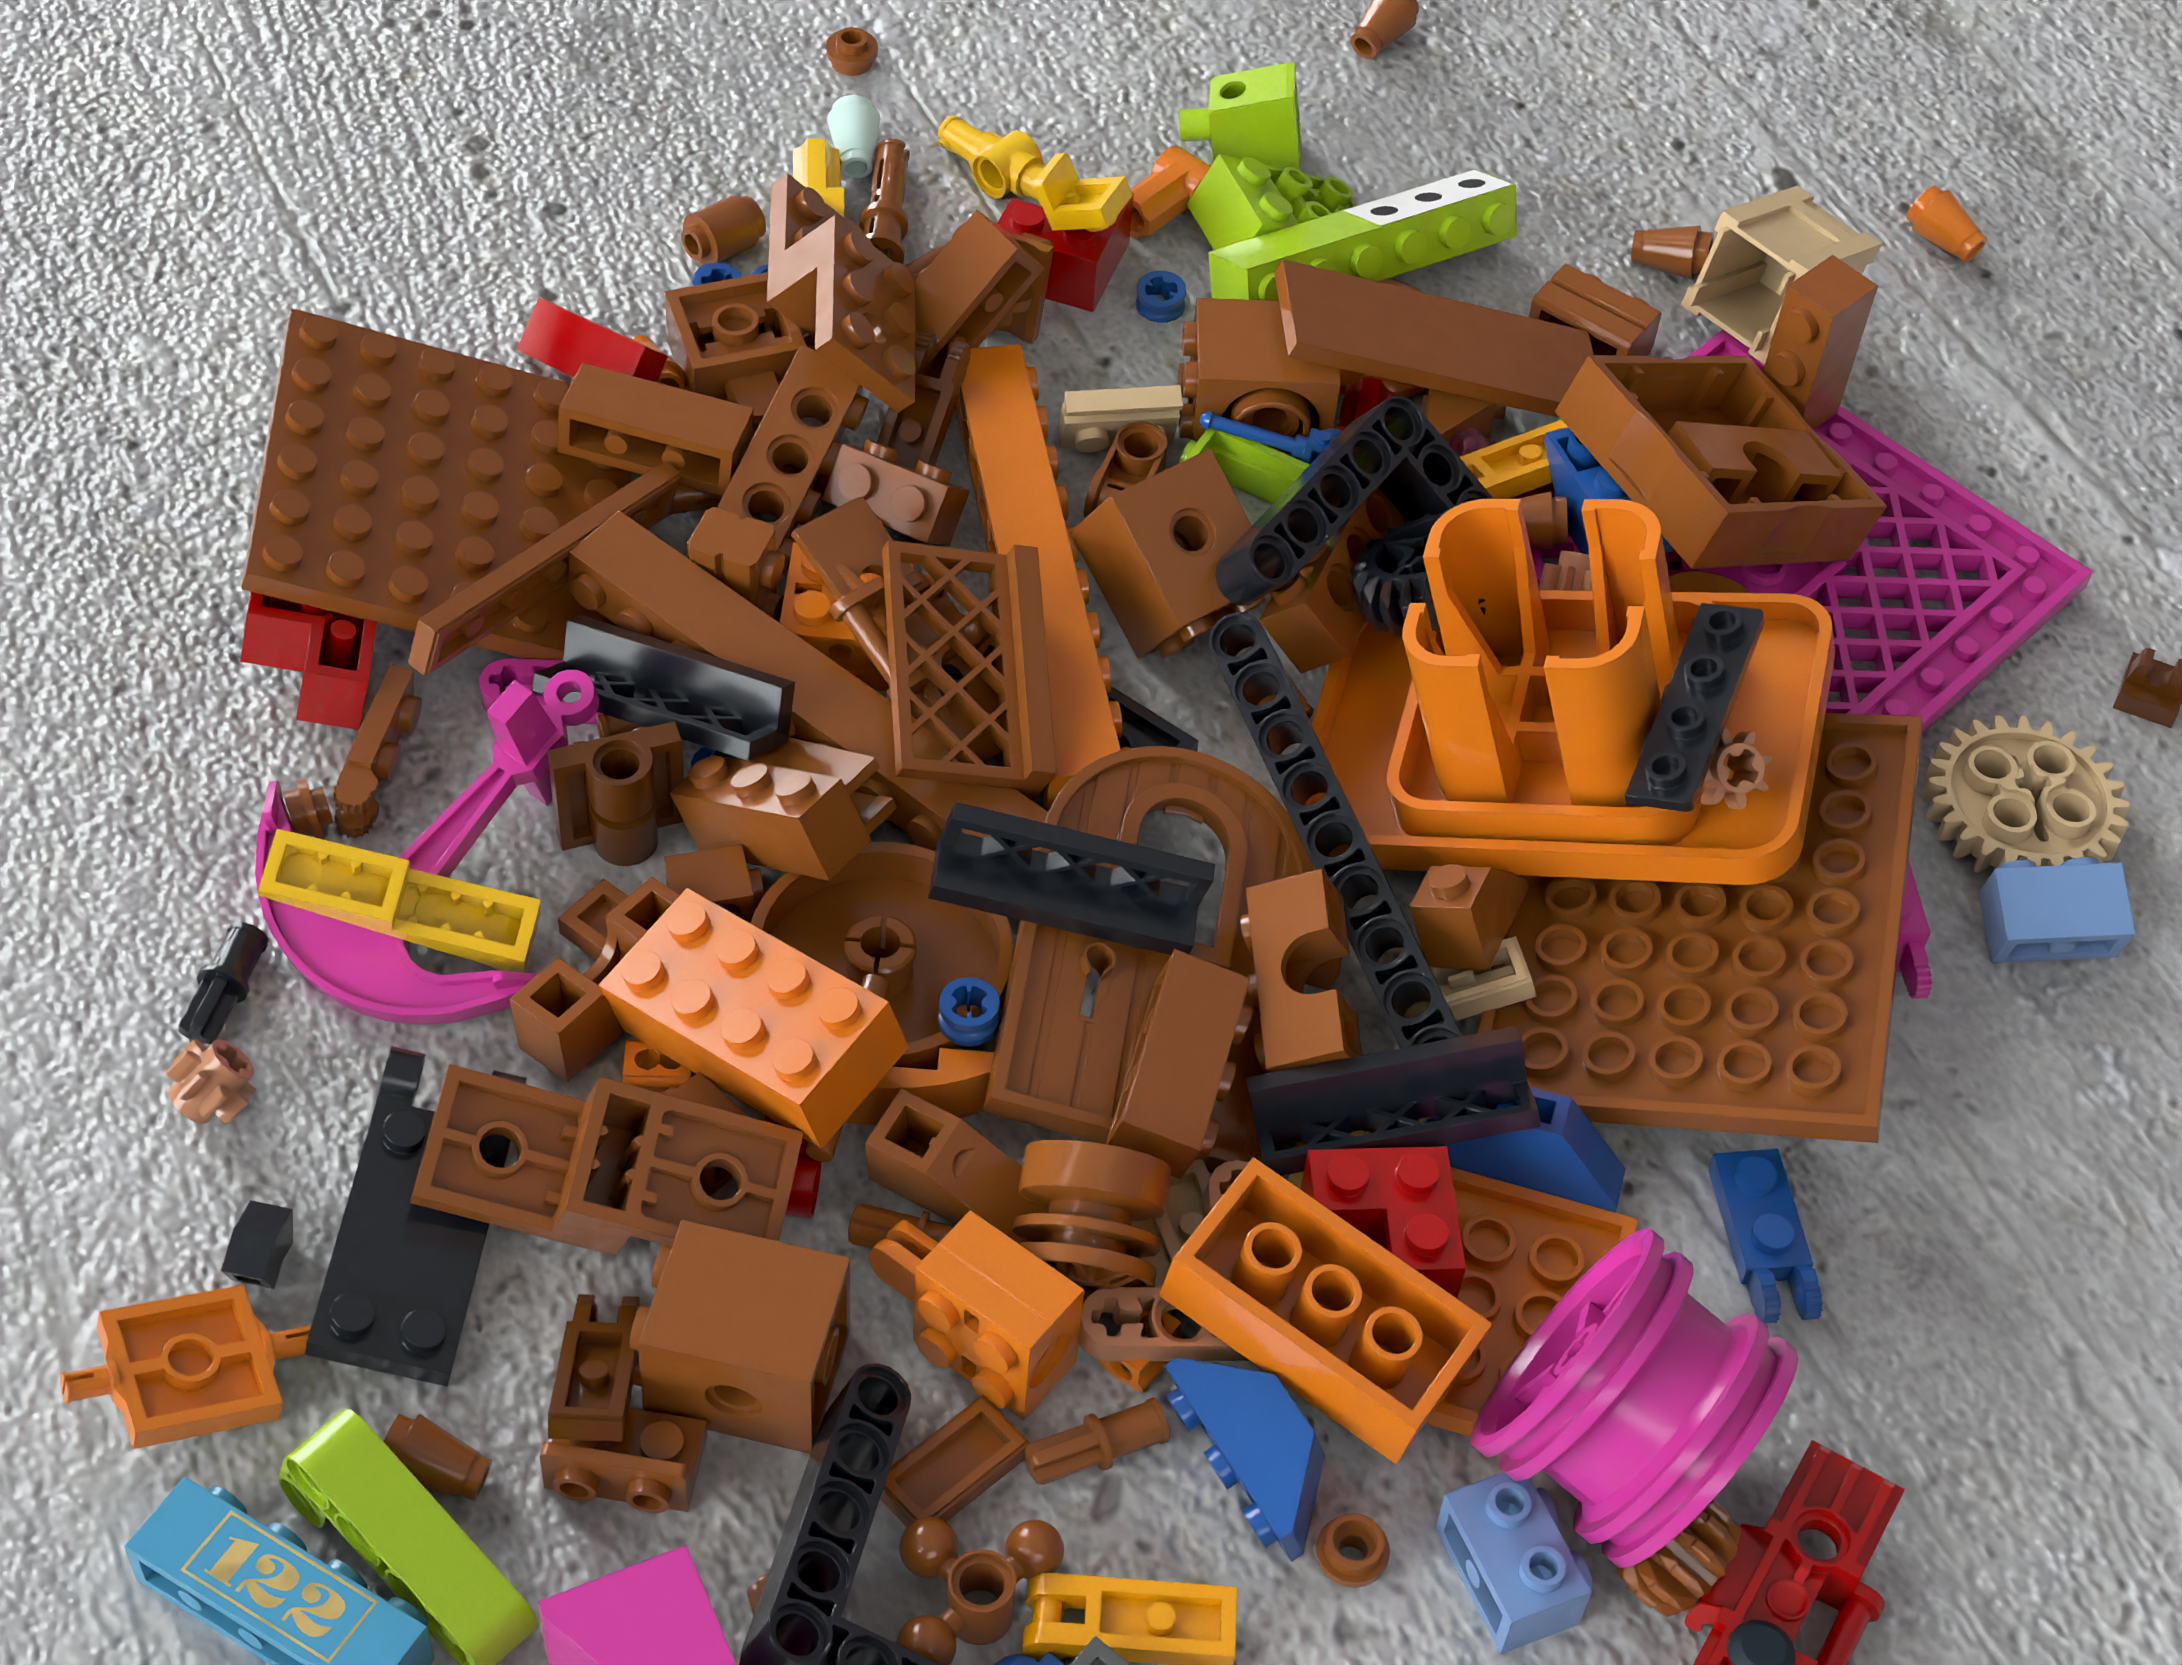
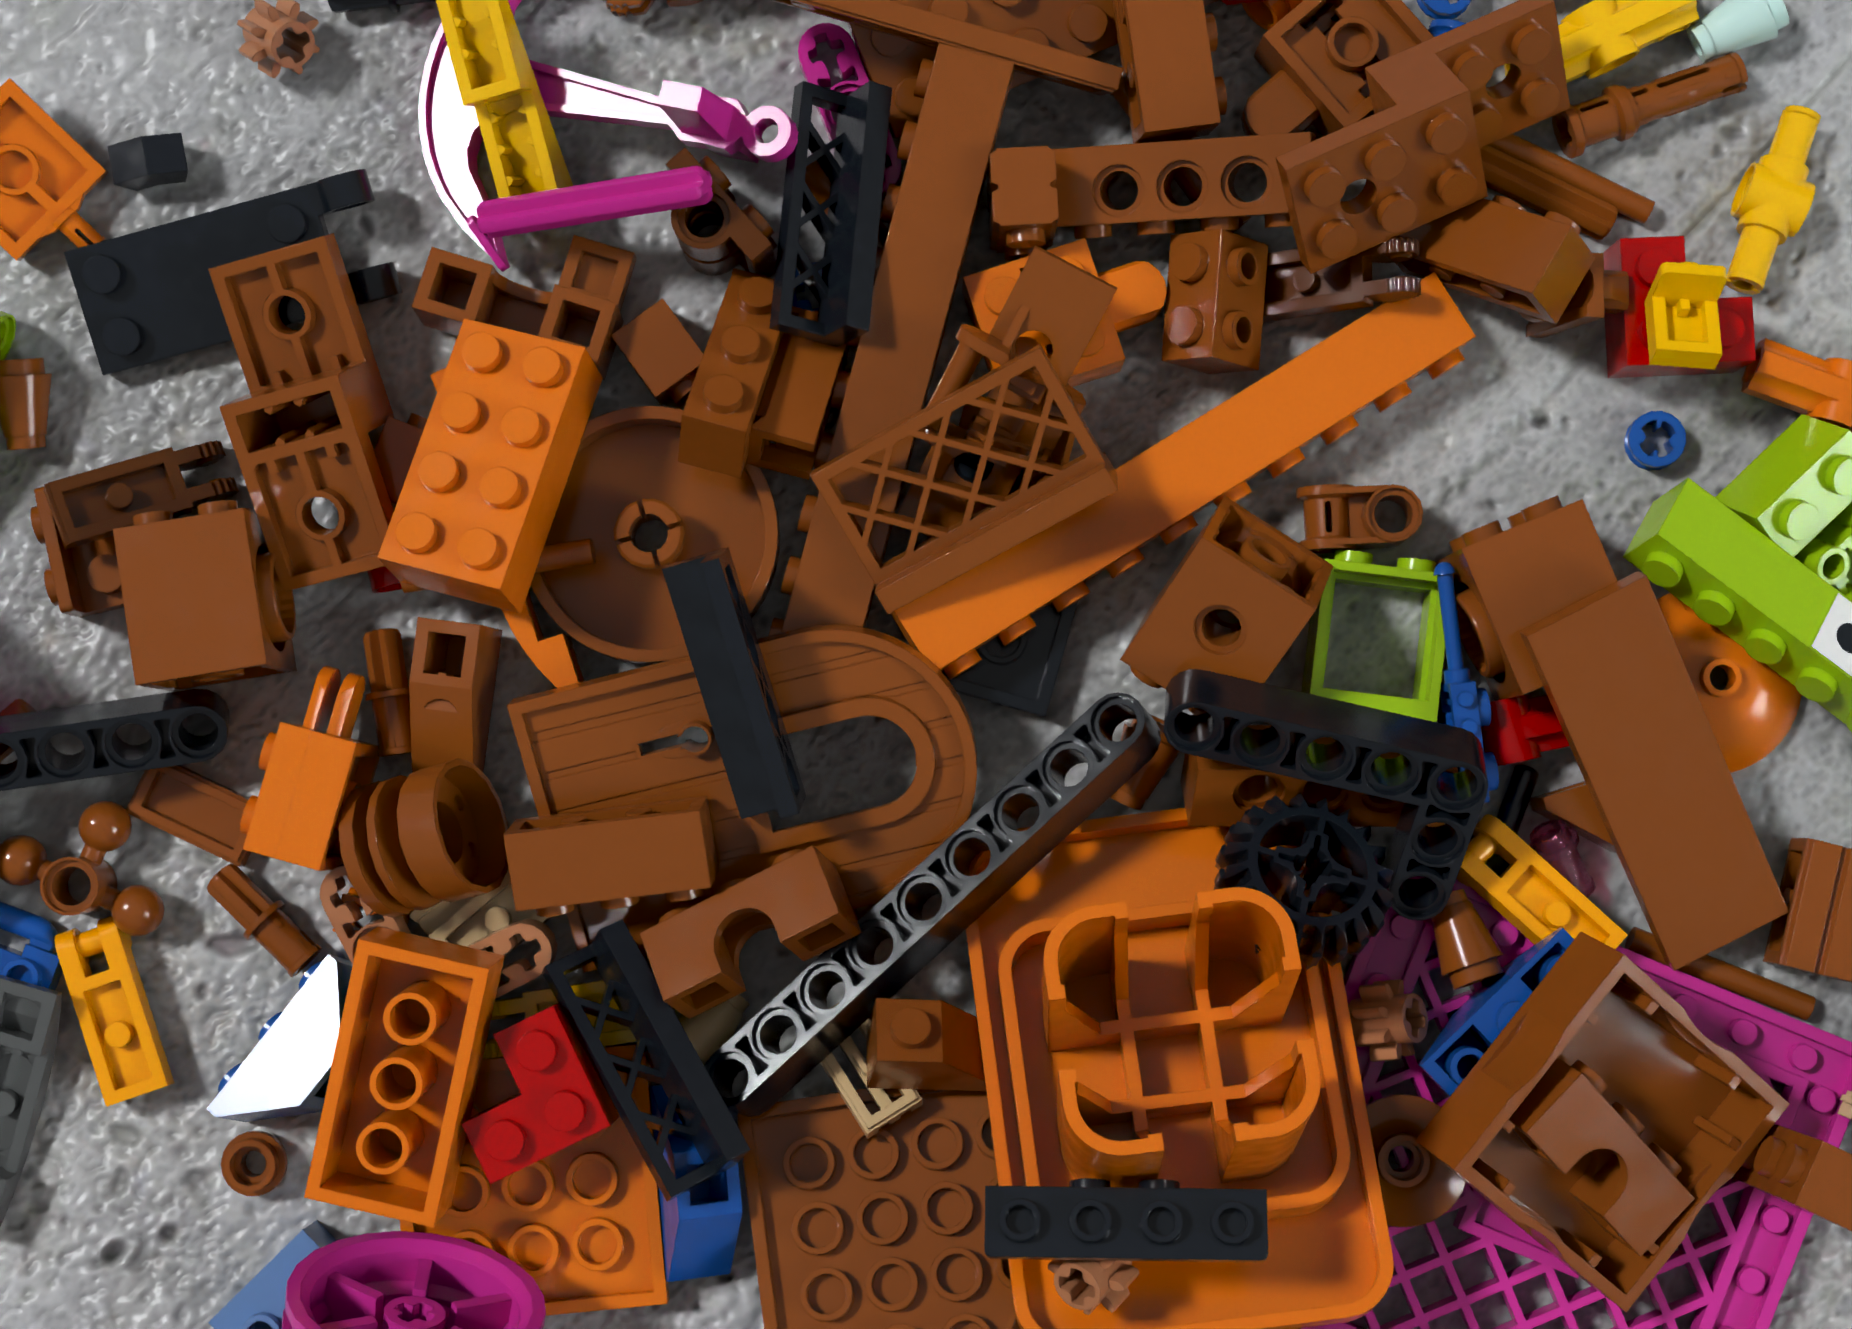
camera: 70 degrees right, 35 degrees up
blue bush [938,977,1000,1046] -> none
tan plate [1057,385,1183,453] -> none
none -> dark pink axle [476,165,713,238]

